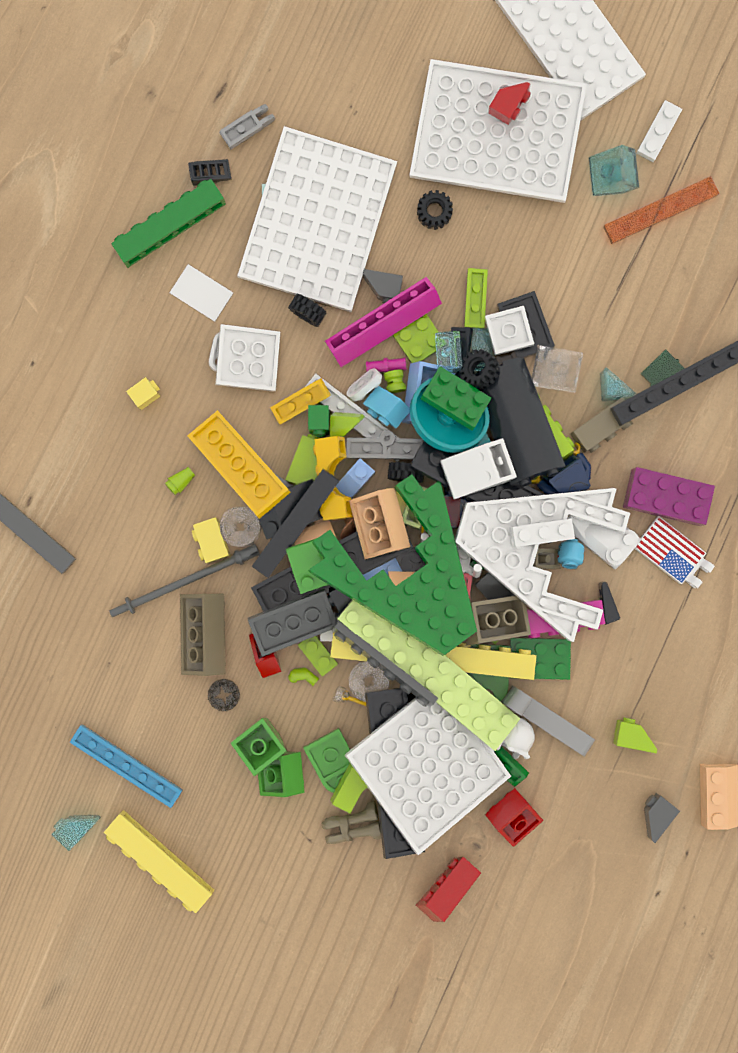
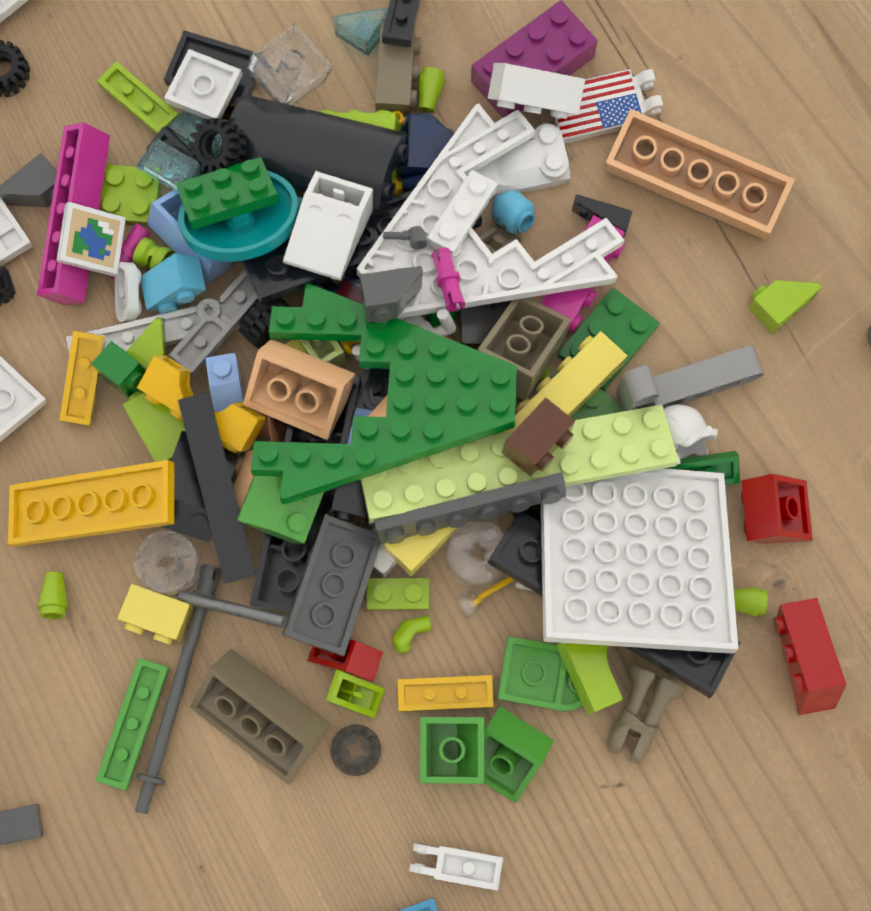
camera: 50 degrees left, 10 degrees down
none -> tile [56,202,126,276]
none -> bright green plate [96,658,170,791]
none -> flat silver bar [178,590,289,628]
none -> lime slope [326,670,385,719]
none -> dark grey slope [360,266,423,323]
none -> dark grey hand [383,226,427,249]
none -> yellow plate [397,675,494,712]
none -> white hinge [409,843,503,891]
none -> lime cone [418,67,446,113]
none -> dark pink pin [431,248,466,312]
none -> white brick [488,63,585,119]
none -> reddish brown brick [502,397,575,477]
none -> light nougat brick [605,109,795,240]
none -> lime cone [734,587,768,618]

